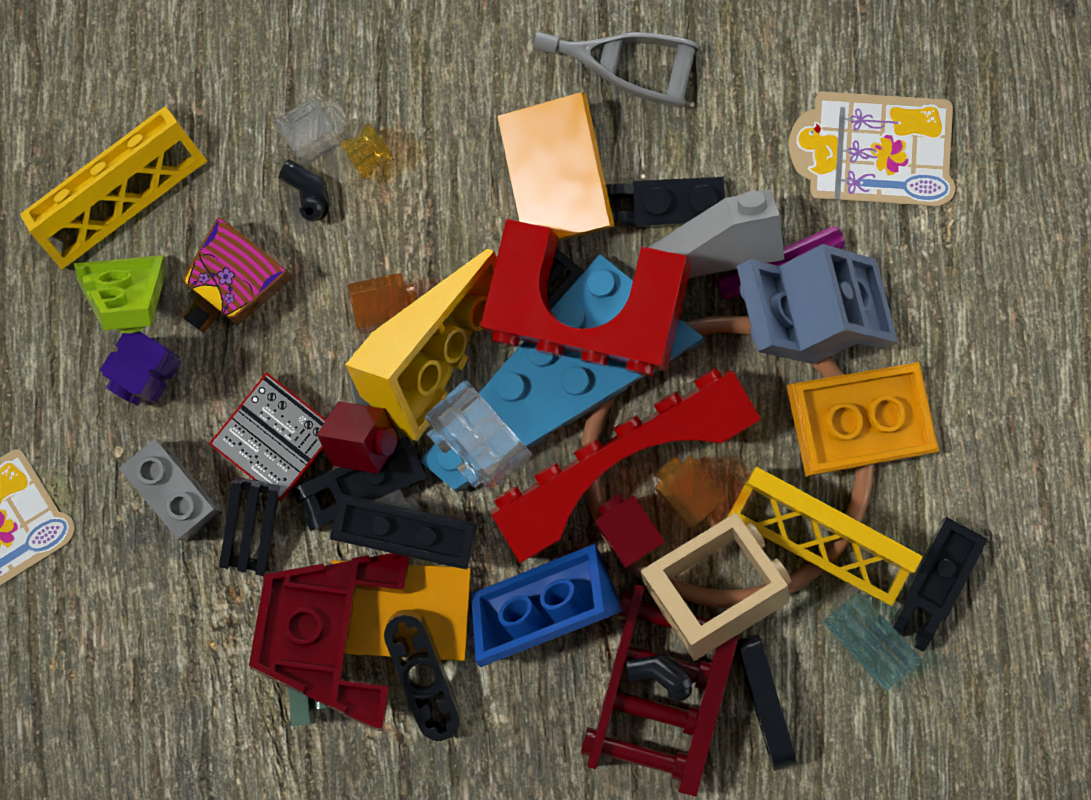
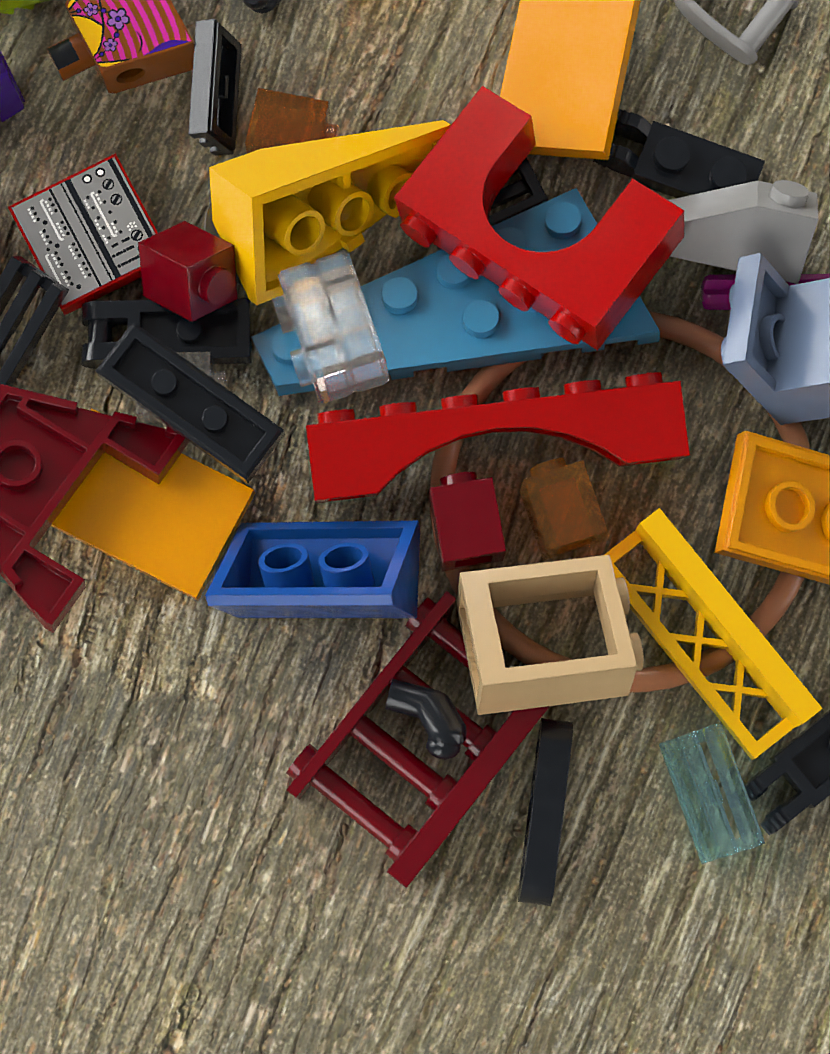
camera: 15 degrees right, 5 degrees down
black beam [384,609,461,741] -> none
none -> black tile [188,19,242,156]

